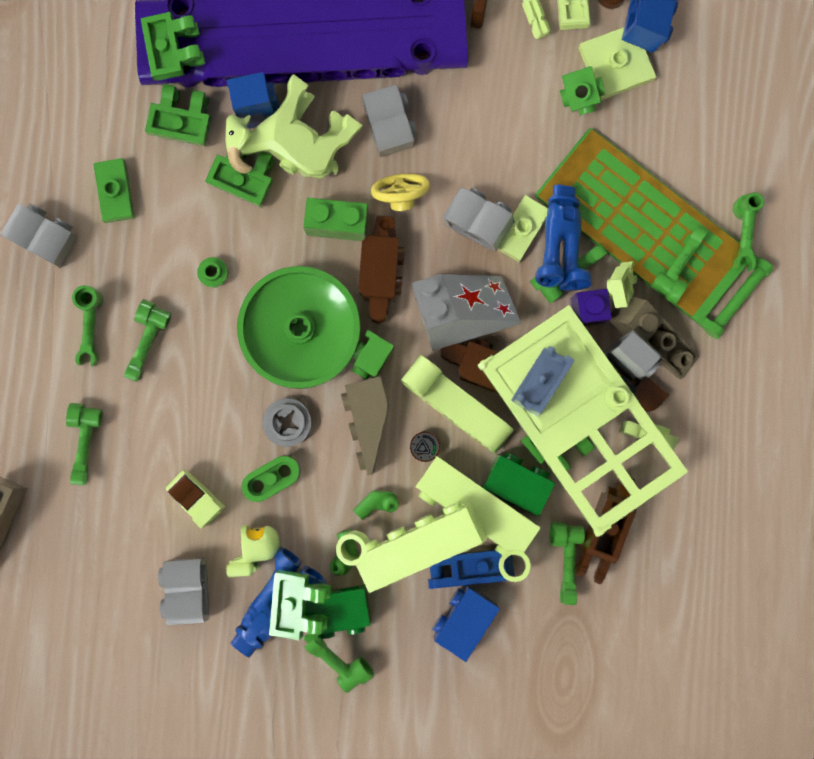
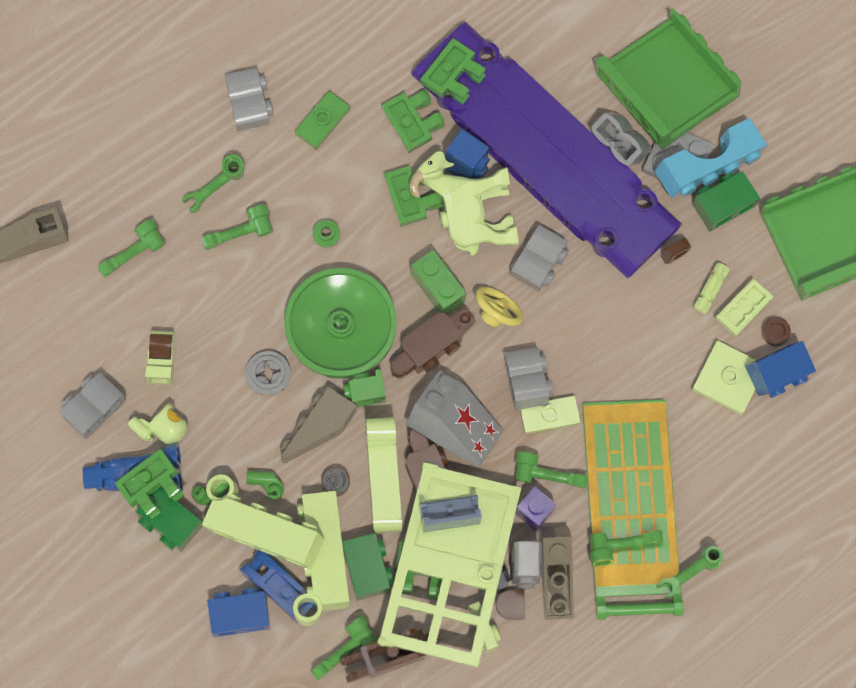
camera: 45 degrees right, 10 degrees down
bright green plate [242,456,300,502] -> none
bright green brick [303,633,374,693] -> none
blue piece [535,184,592,291] -> none
bright green brick [560,66,606,116] -> none
yellowish green plate [607,261,638,308] -> none

